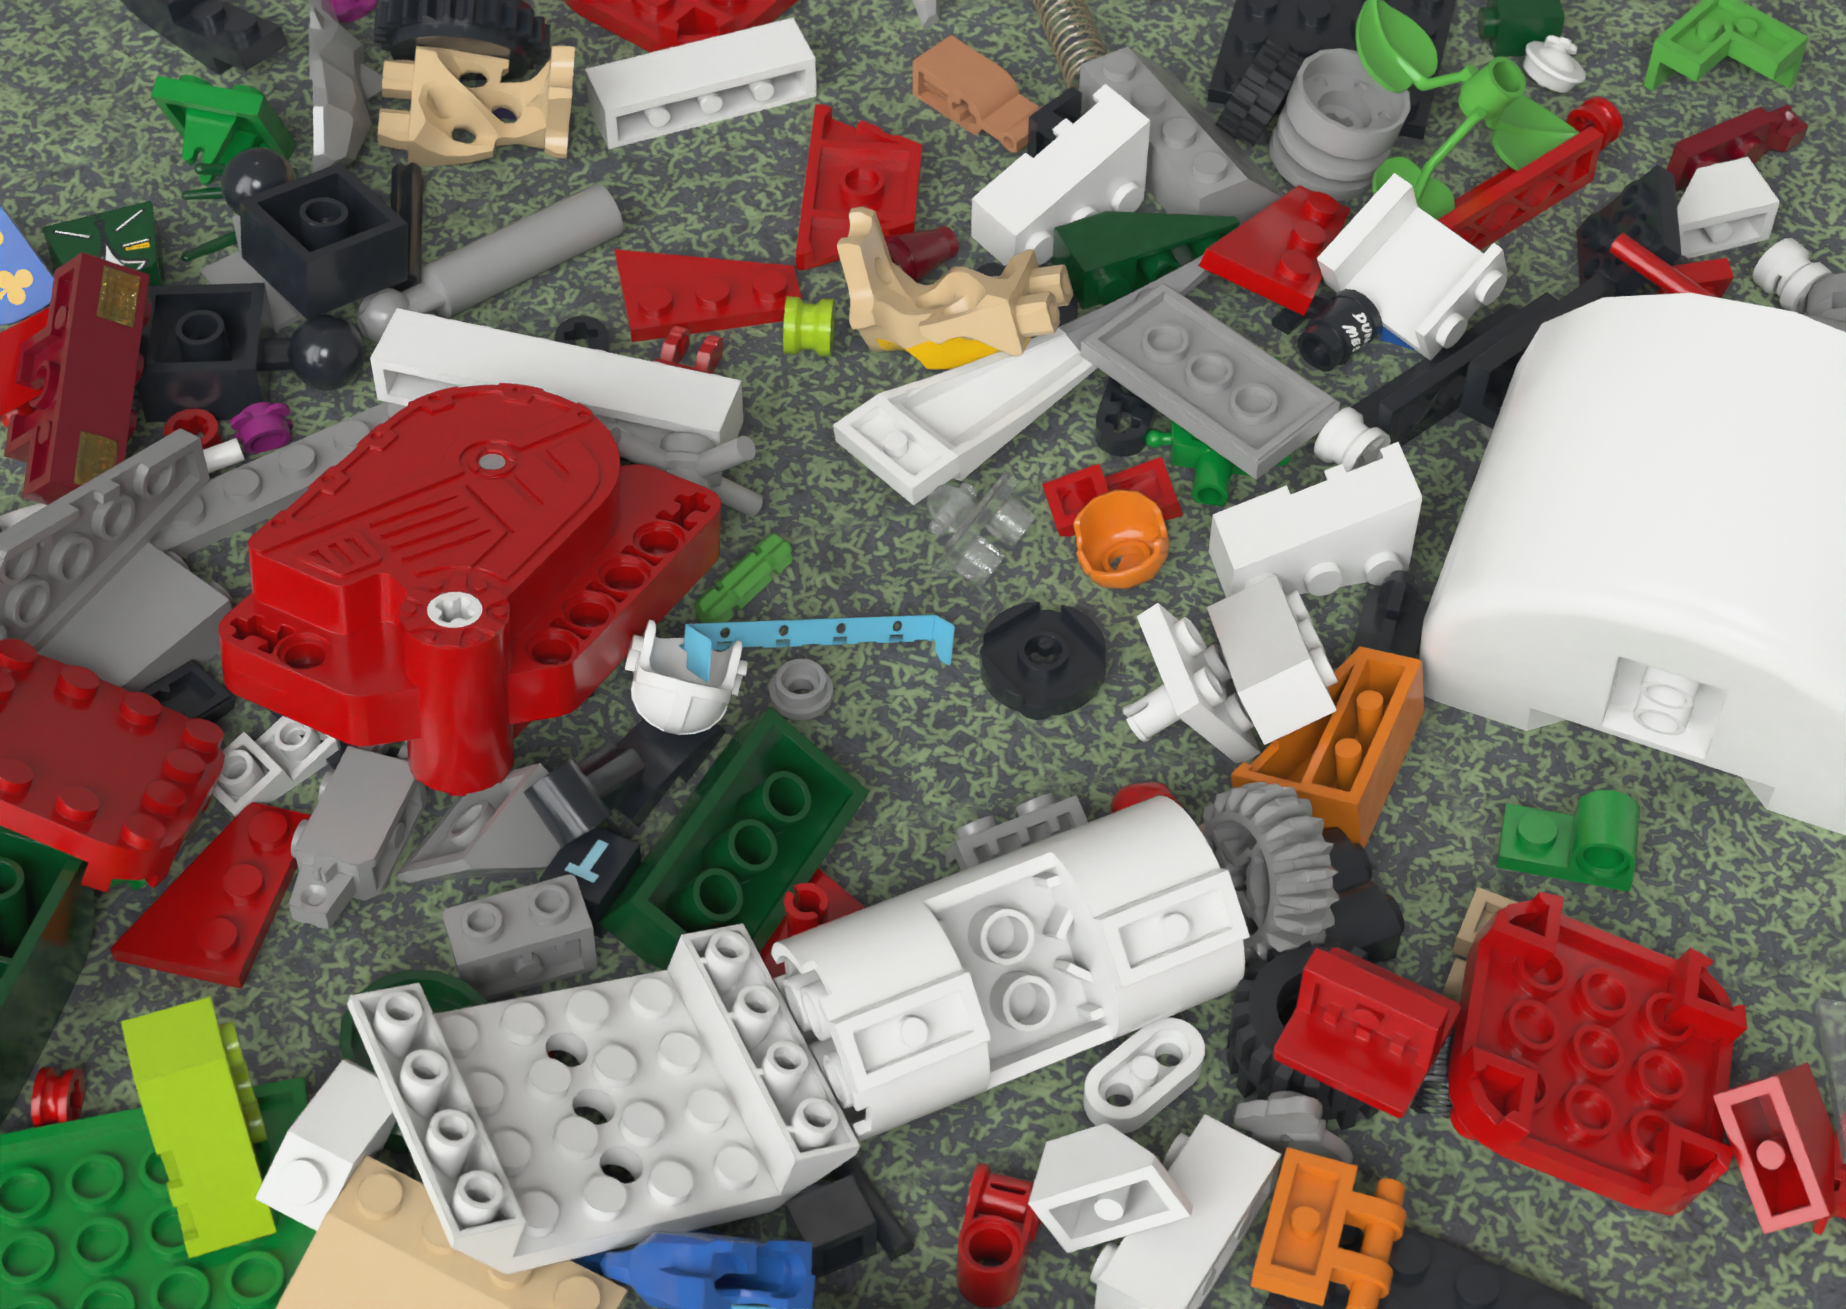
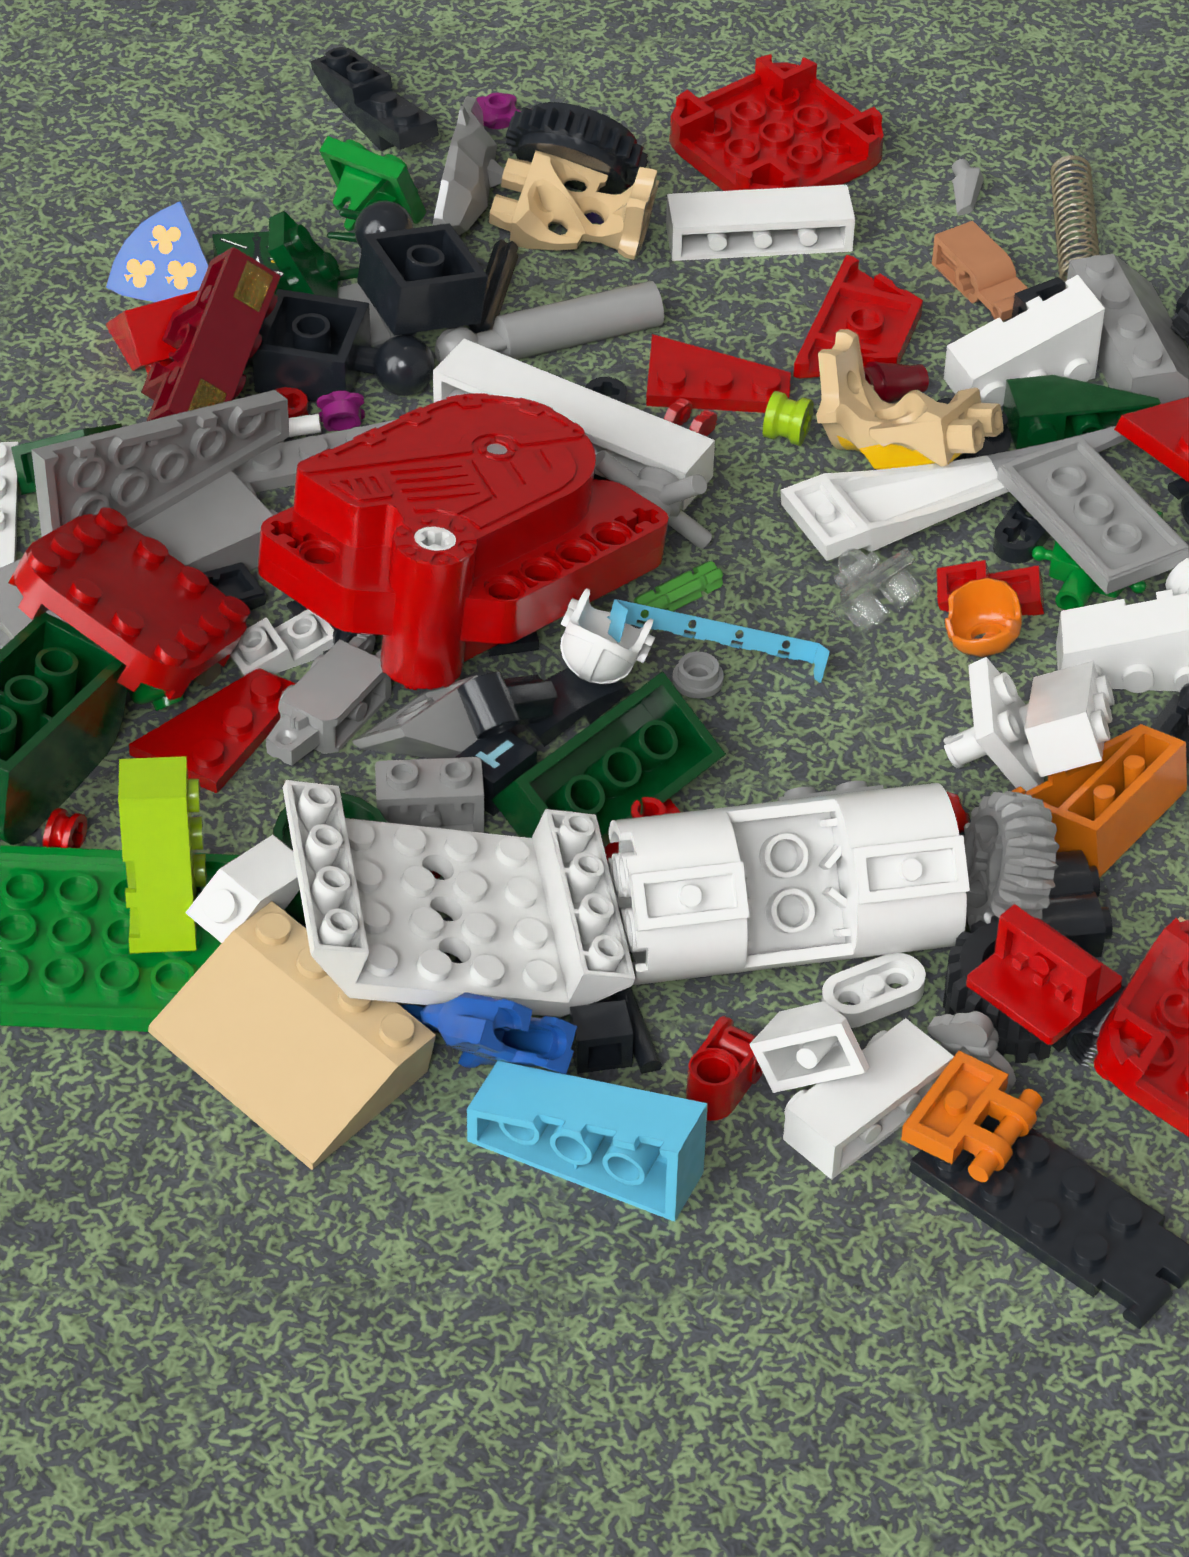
camera: 15 degrees right, 5 degrees down
black plate [979,602,1106,720] -> none
none -> dark green wing [268,211,340,298]

